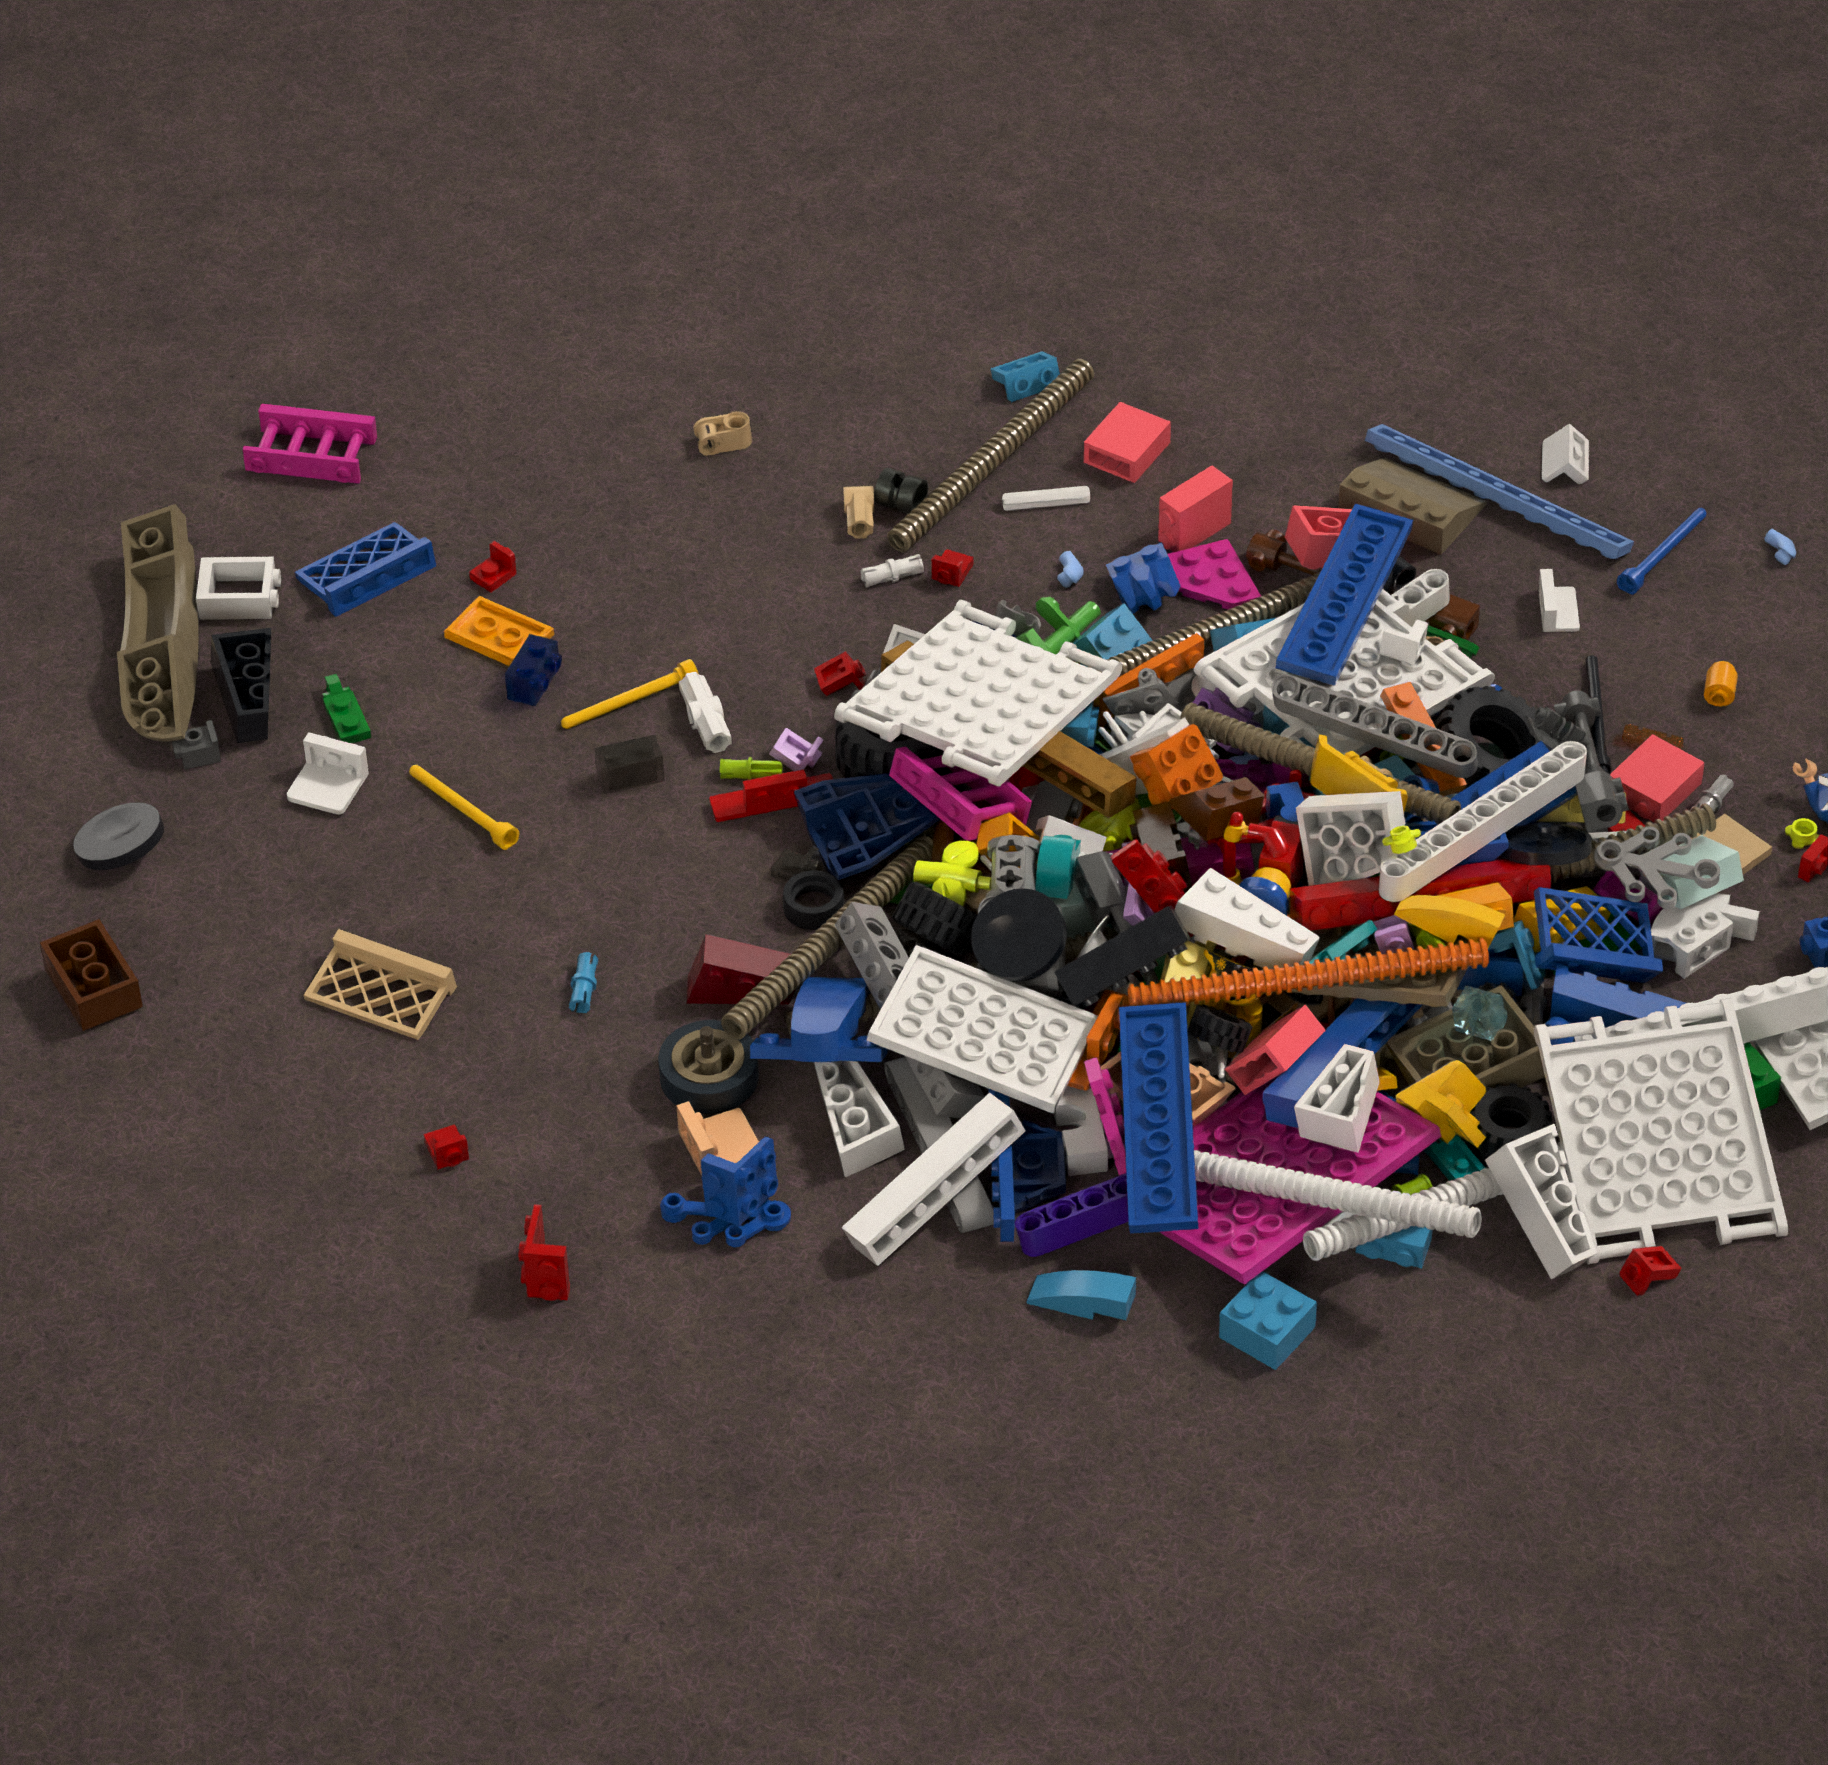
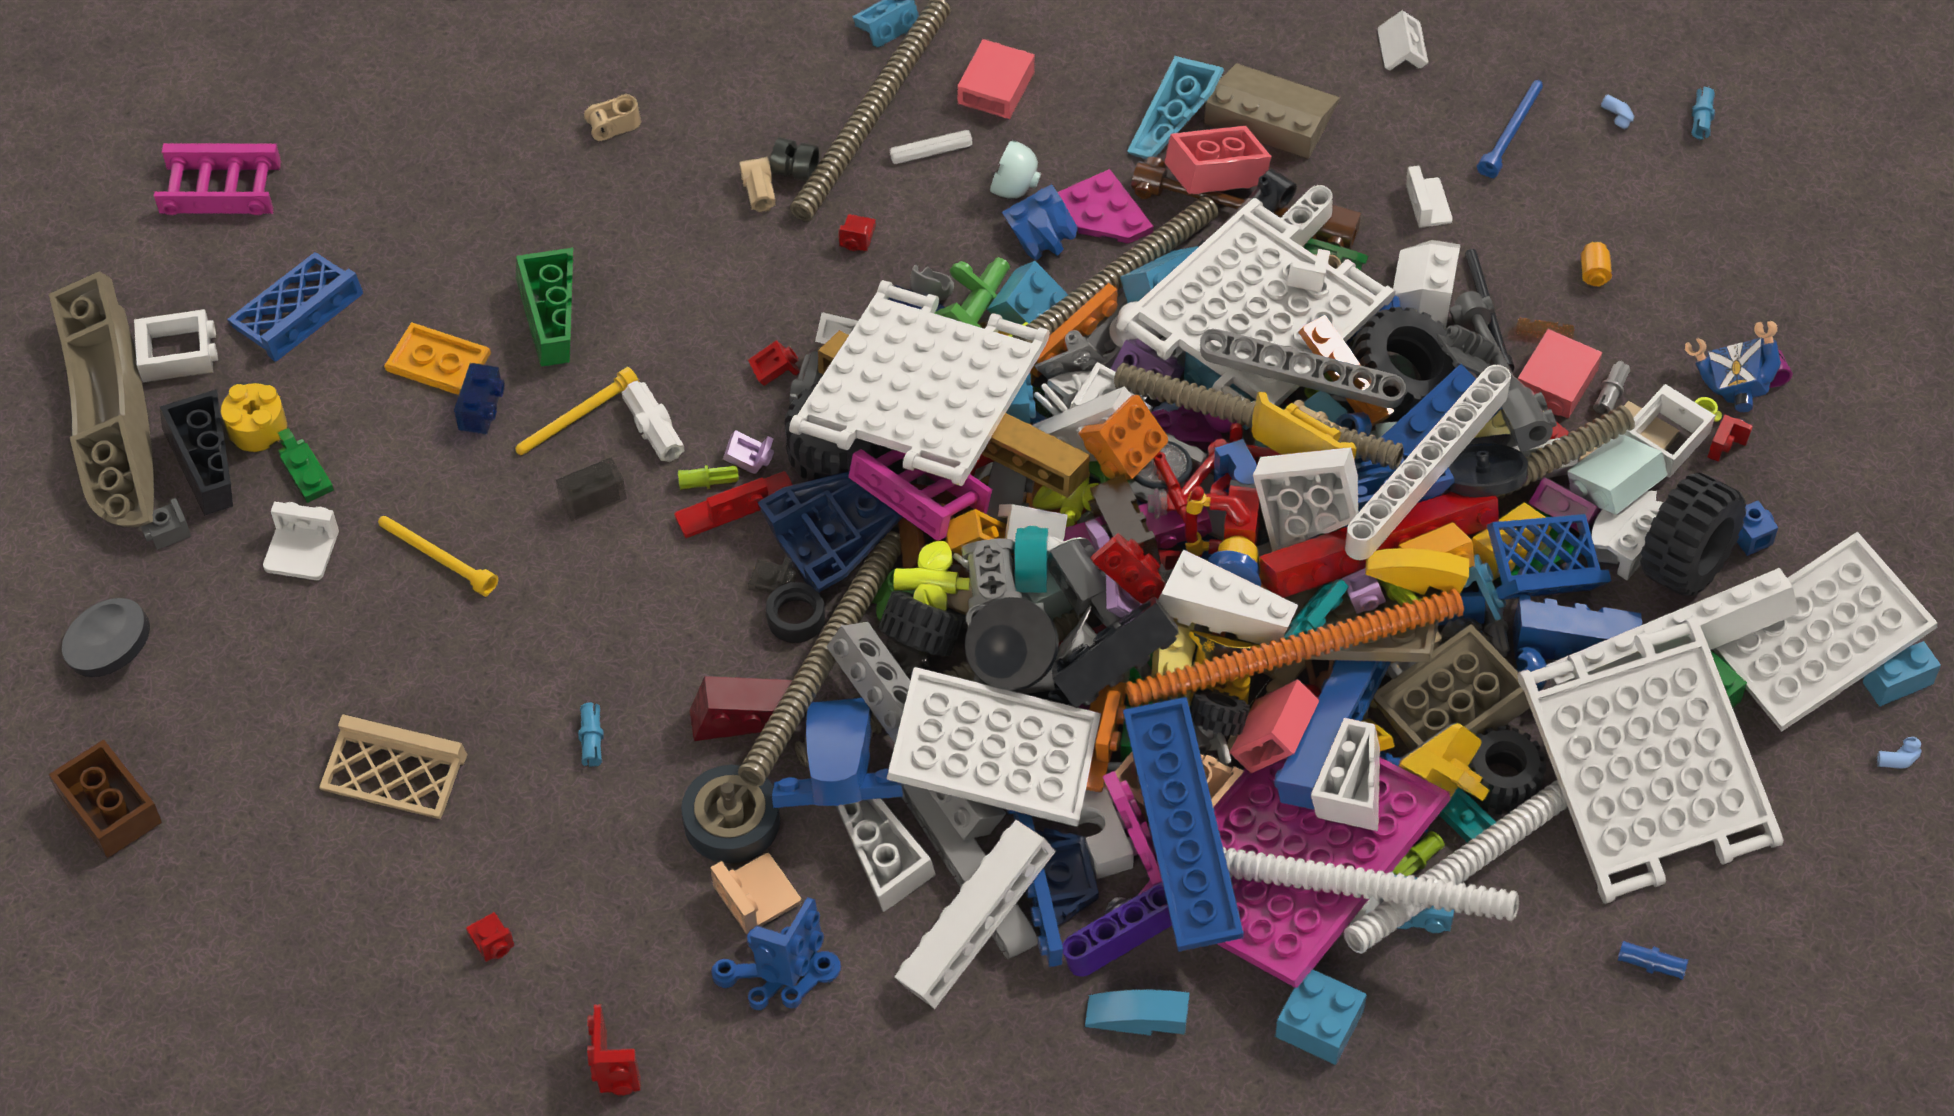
camera: 10 degrees left, 10 degrees up
red bracket [469,541,517,593] -> none
white pin [860,554,924,588] -> none
light blue arm [1057,551,1084,588] -> none
coral brick [1158,465,1233,552] -> none
reddish brown slope [1169,777,1265,841] -> none
blue plate [1275,503,1413,686] -> none
medium blue plate [1365,424,1634,559] -> none
neon yellow plate [1382,825,1421,854] -> none
clear light blue brick [1452,986,1507,1041] -> none
white wedge [1485,1124,1597,1279] -> none
light grey plant [1594,826,1720,909] -> none
red bracket [1619,1246,1682,1296] -> none
none -> yellow brick [221,383,287,452]
none -> green wedge [516,248,573,367]
none -> light aqua cylinder [990,140,1041,199]
none -> medium azure wedge [1127,56,1224,158]
none -> white wedge [1393,240,1460,330]
none -> blue pin [1618,941,1688,980]
none -> white window [1623,384,1715,478]
none -> black tyre [1640,473,1746,596]

